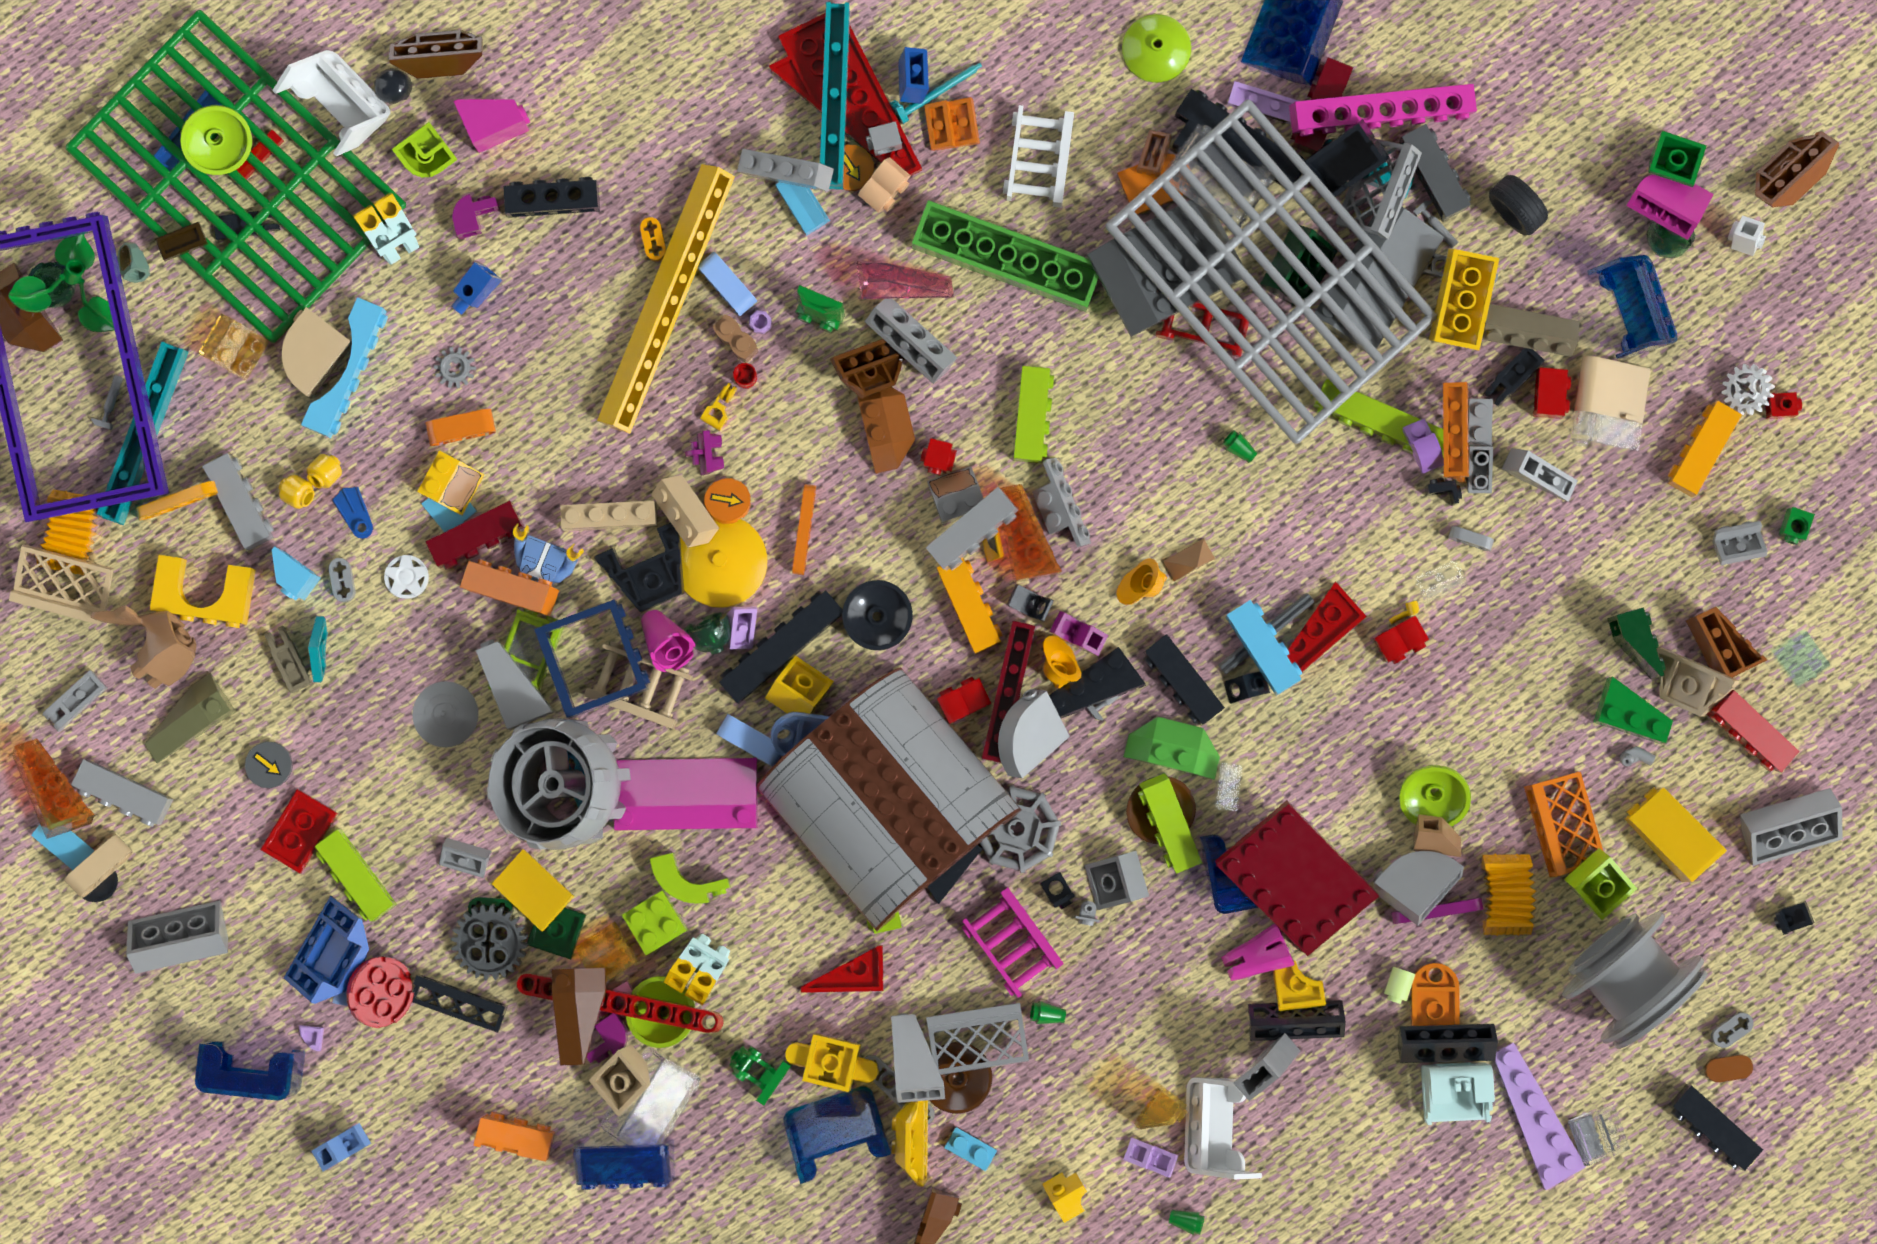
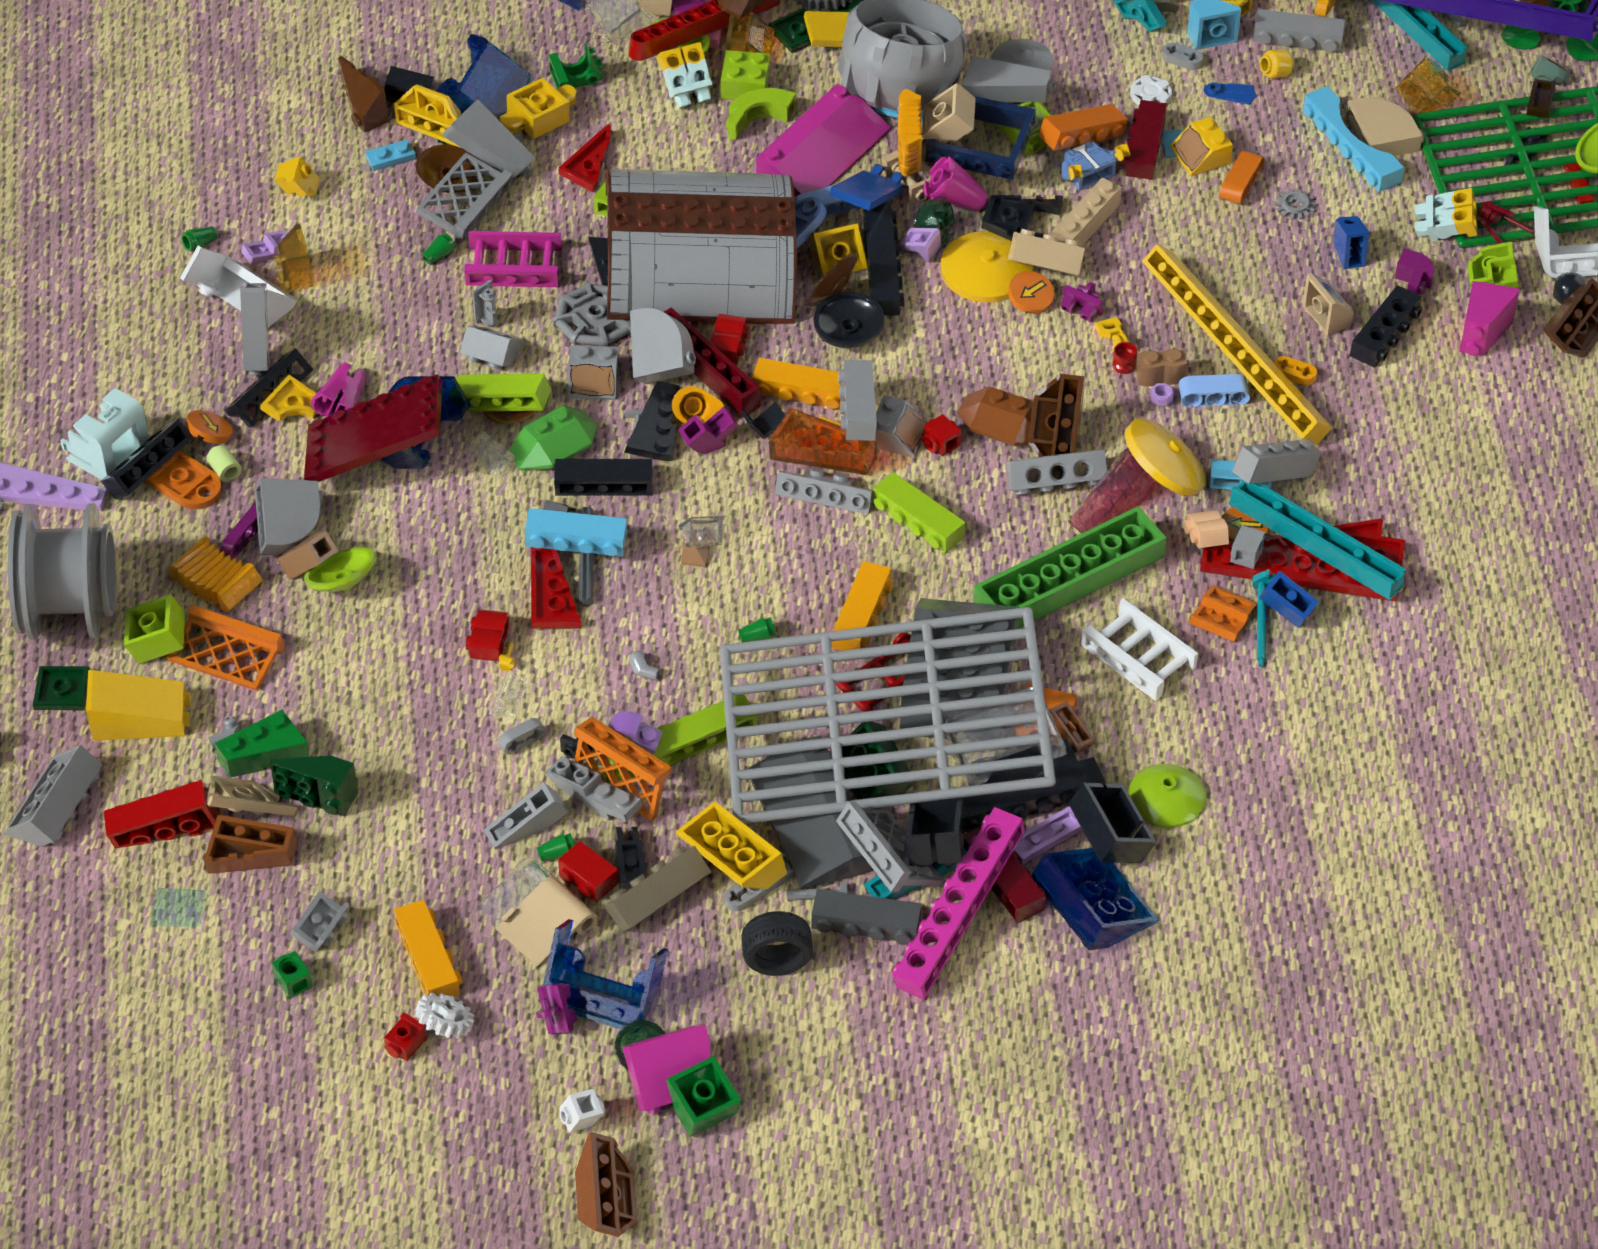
camera: 125 degrees right, 35 degrees down
yellow head [307,454,342,489] -> none
orange beam [792,484,817,575] -> none
green slope [795,285,845,333] -> none
black bracket [1040,872,1075,910] -> none
light orange piece [1116,558,1167,605] -> none
none -> dark green tile [33,666,90,711]
none -> orange tile [185,410,233,444]
none -> black brick [384,66,434,102]
none -> magenta hips [536,983,577,1034]
none -> green cone [537,833,575,862]
none -> slope [568,345,619,400]
none -> light grey arm [629,650,660,680]
none -> clear slope [678,516,723,547]
none -> reddish brown hat [809,253,857,307]
none -> blue tile [830,164,905,211]
none -> light orange brick [832,561,894,651]
none -> light orange piece [897,89,922,177]
none -> tan slope [922,83,976,140]
none -> black piece [1068,783,1157,863]
none -> yellow dish [1125,418,1206,497]
none -> tan slope [1302,273,1354,336]
none -> dark red plant [1478,201,1535,244]

